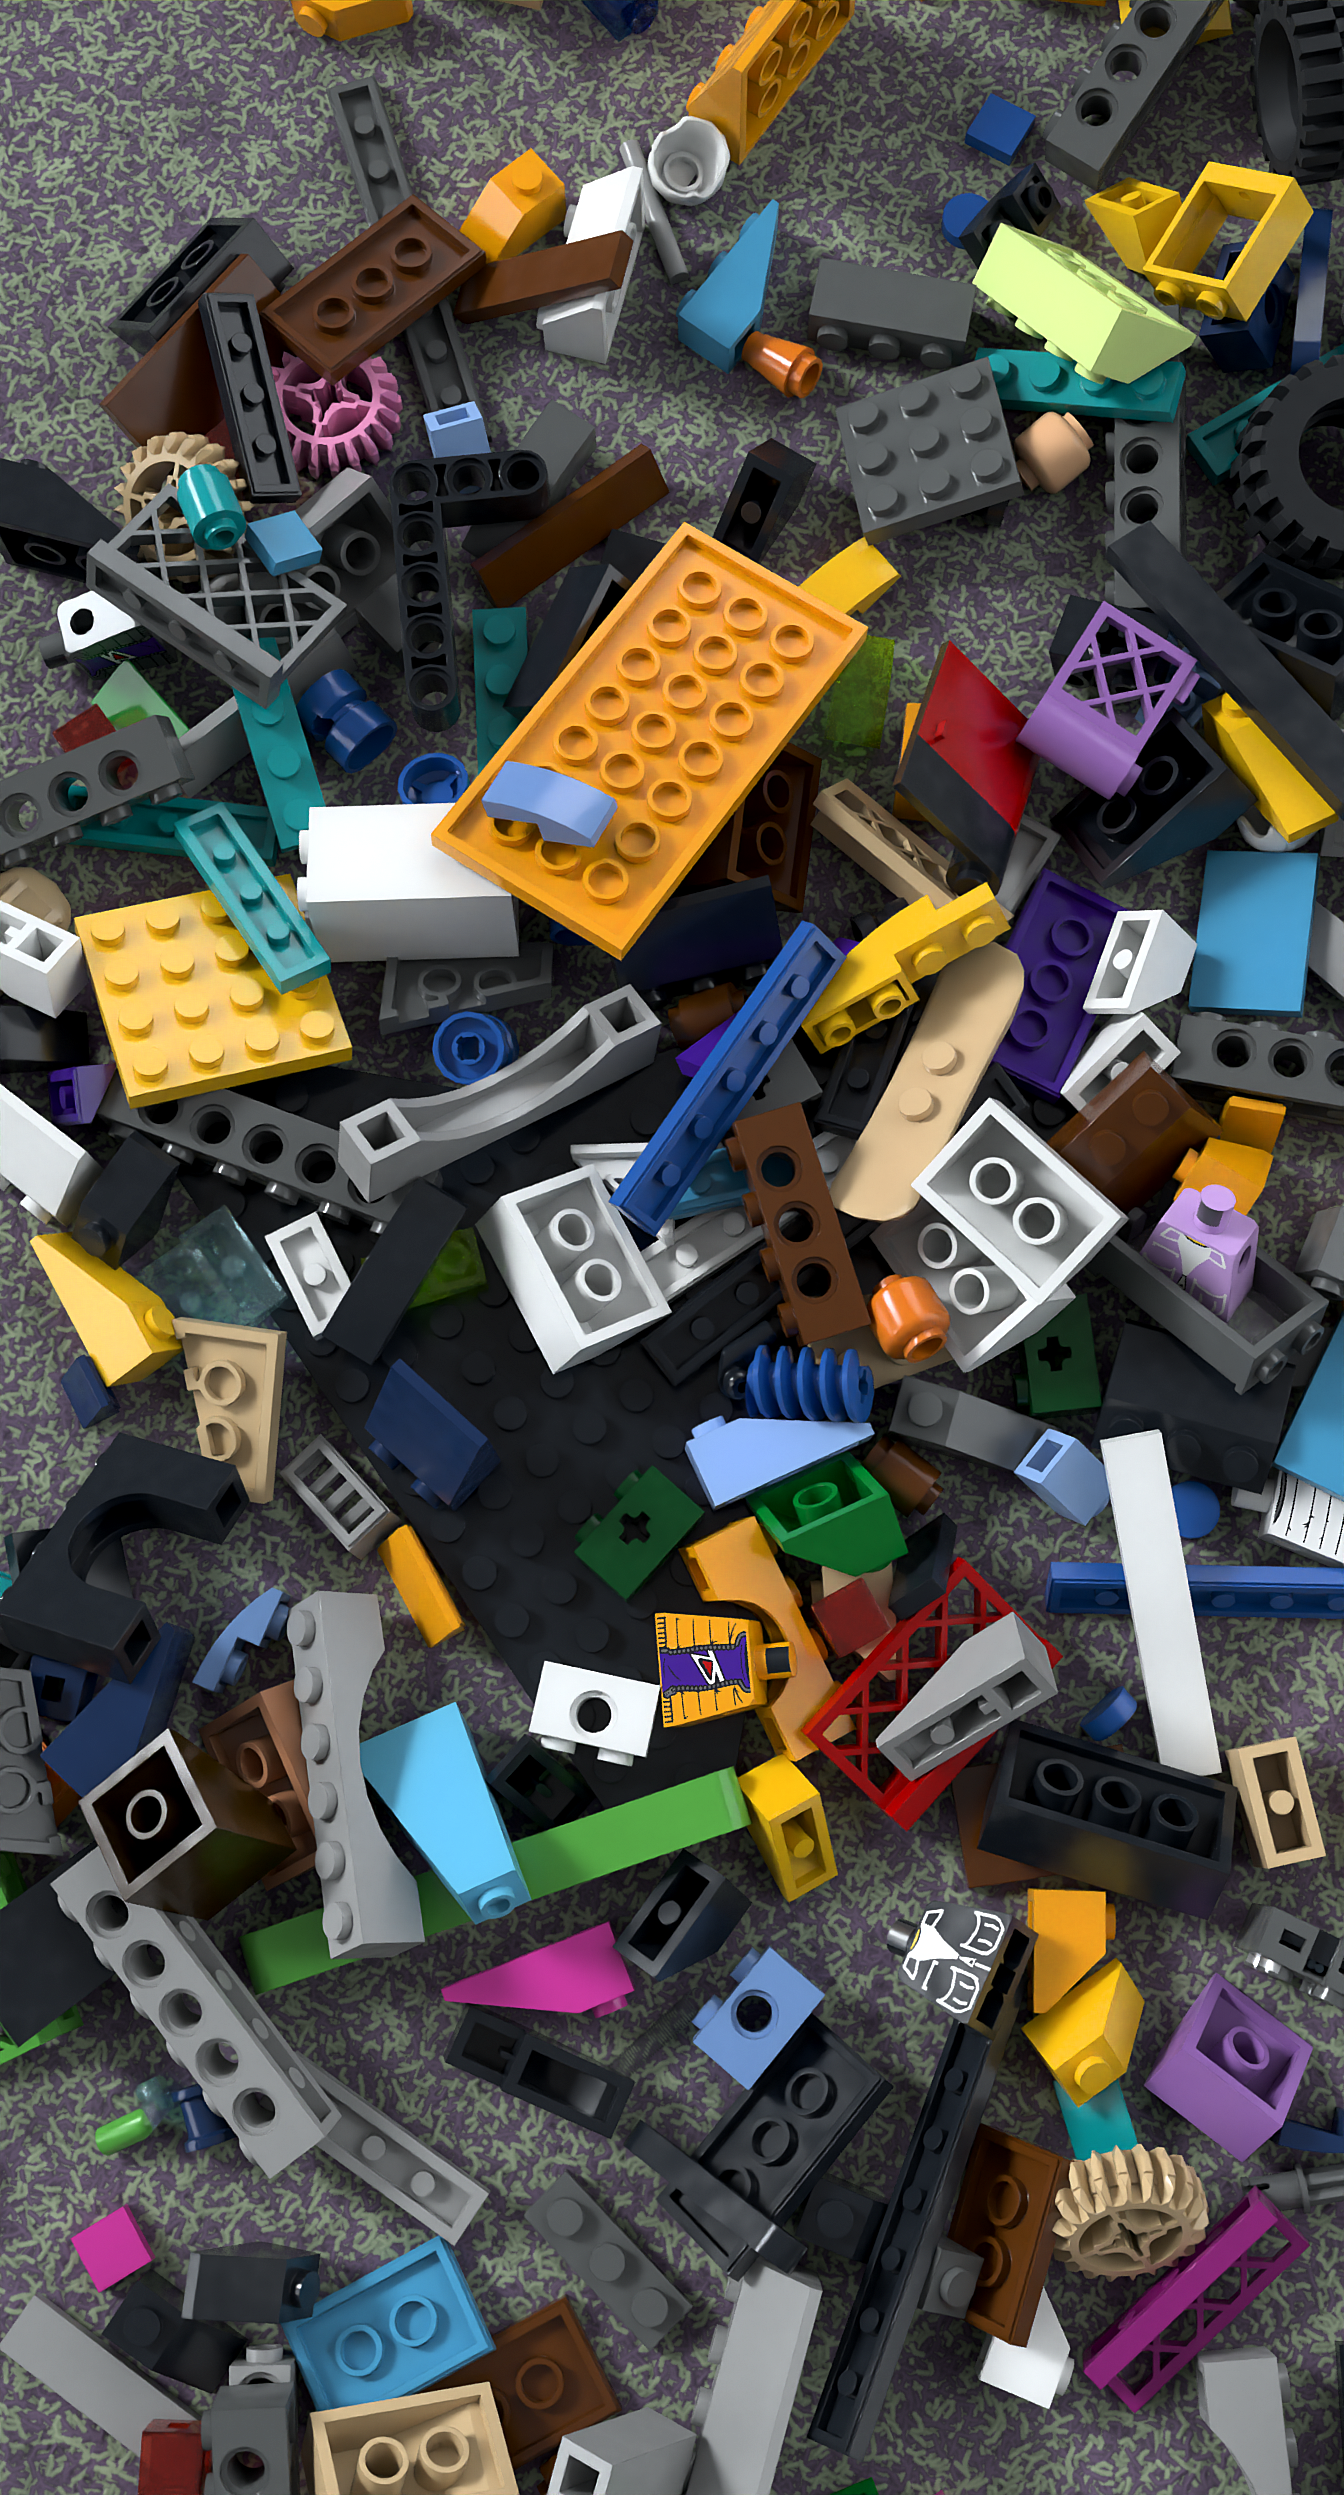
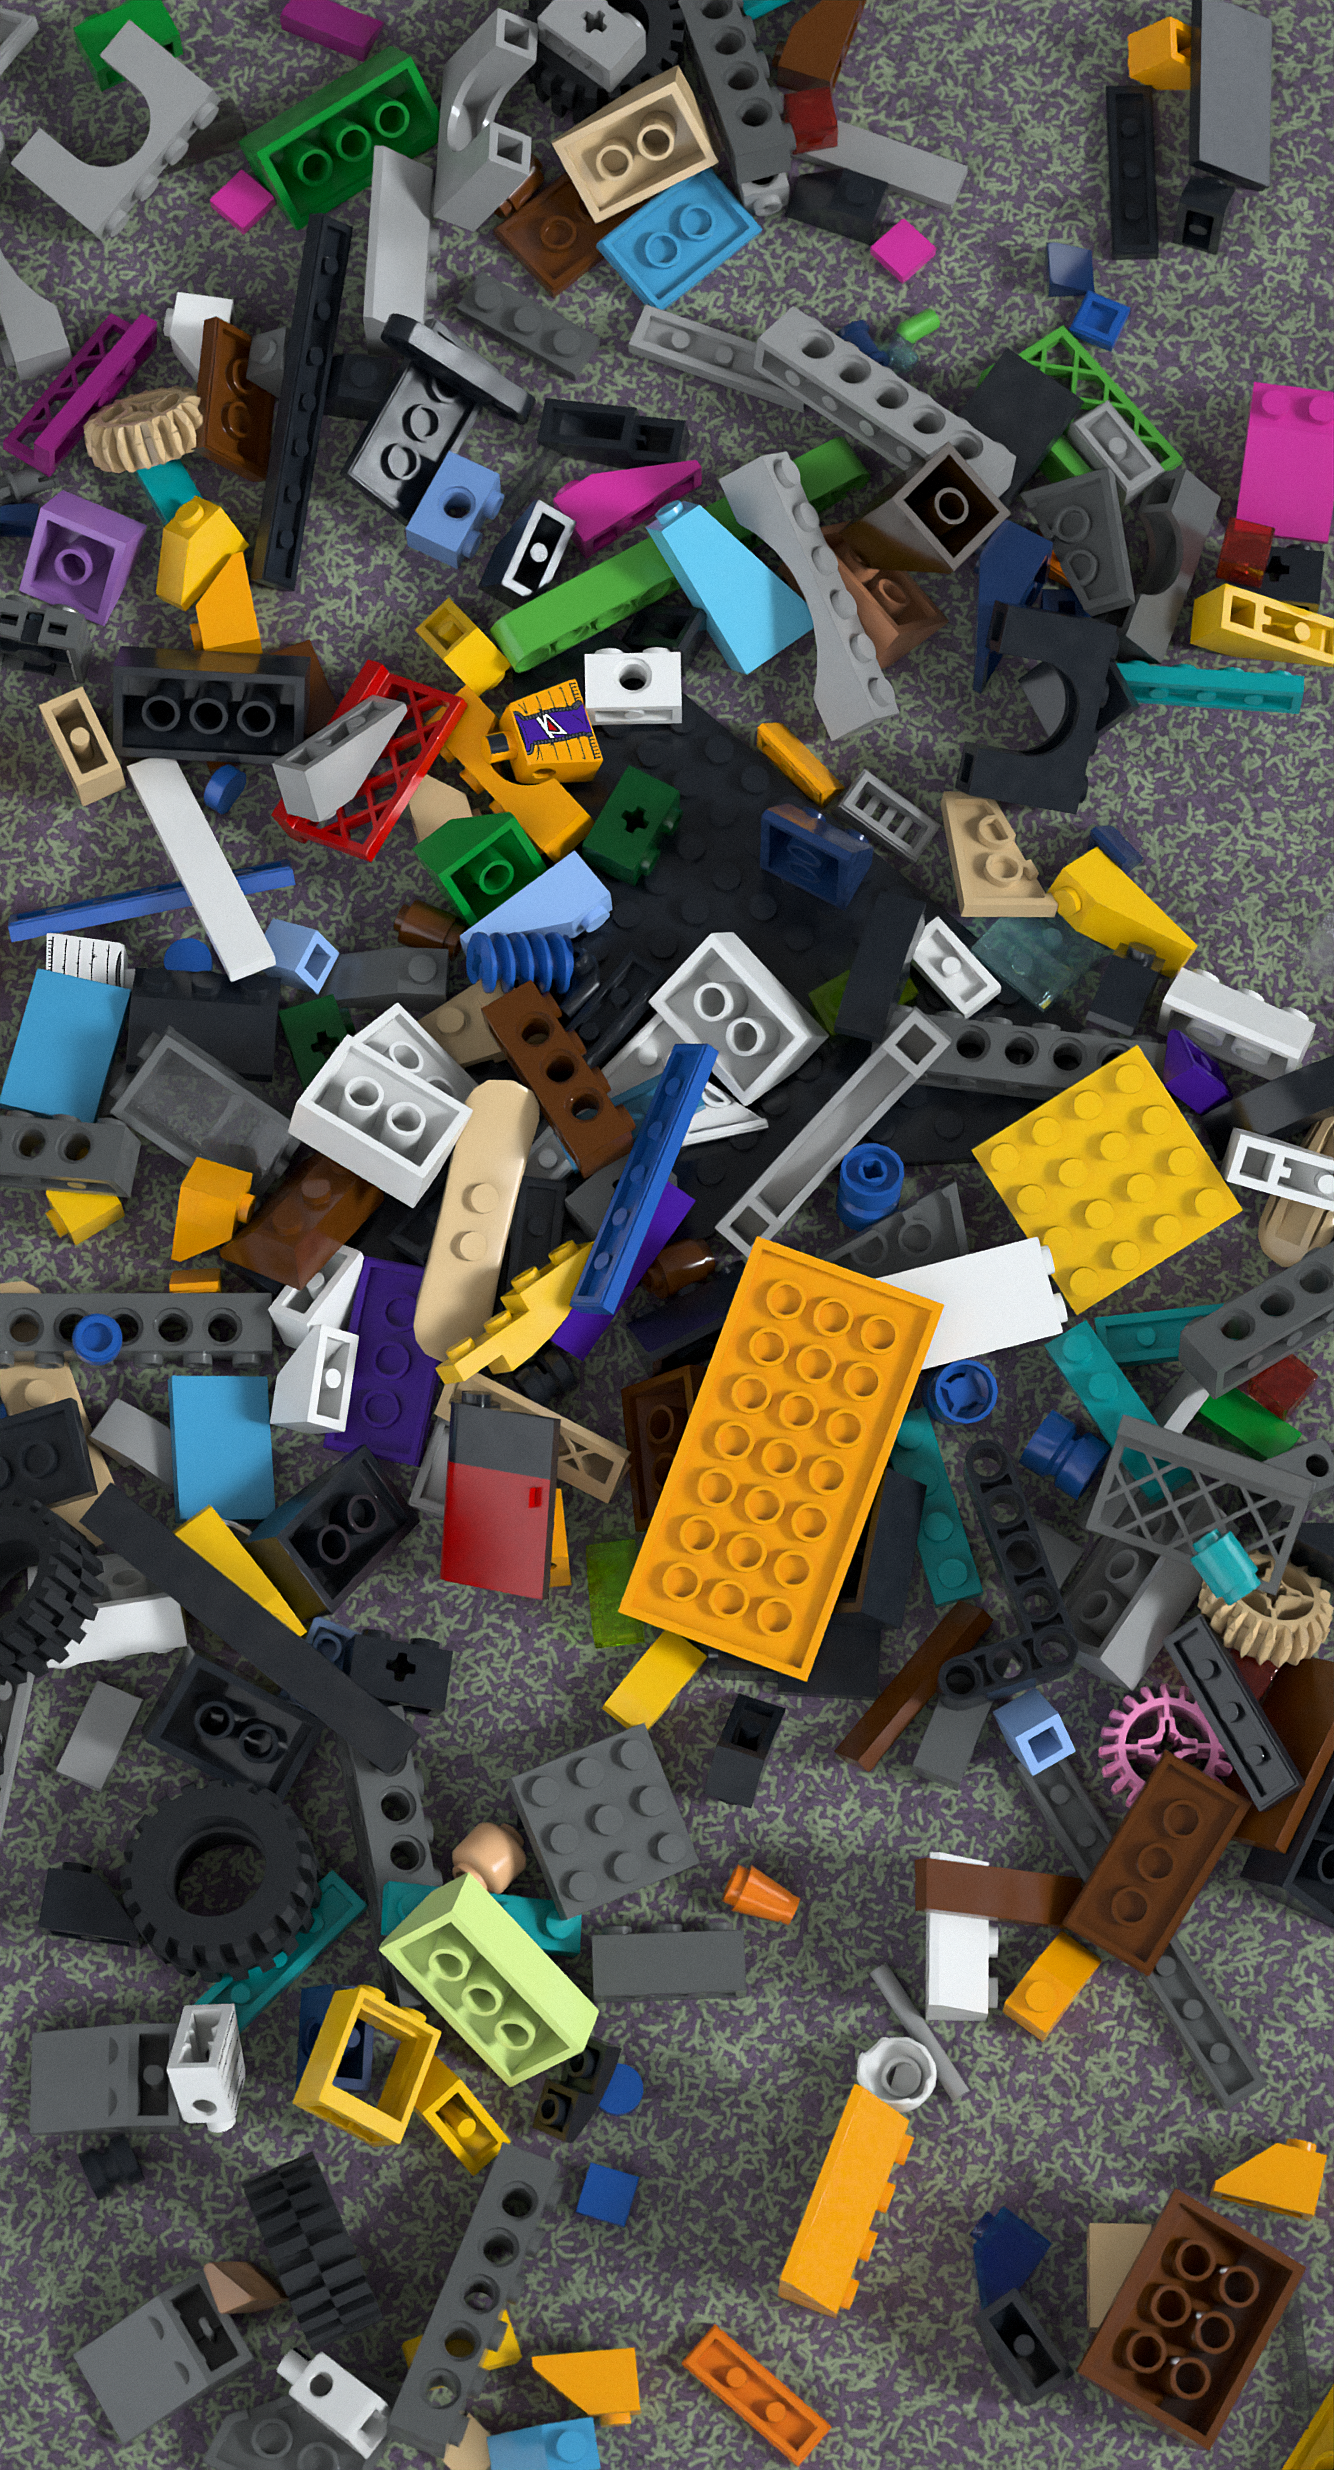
camera: 165 degrees right, 5 degrees down
teal plate [173,802,331,995] -> none
black slope [181,2241,321,2324] -> none
medium blue slope [192,1587,291,1694] -> none
dark azure tile [244,510,323,576] -> none
medium blue slope [481,761,618,848] -> none
dark azure slope [676,199,779,374] -> none
clear red piece [809,1578,892,1661] -> none
orange head [866,1274,951,1363] -> none
black torso [887,1900,1039,2041] -> none
black tile [888,1513,957,1621] -> none
medium lavender piece [1015,601,1200,800] -> none
lavender torso [1139,1185,1259,1324] -> none
dark blue beam [1290,208,1333,375] -> none

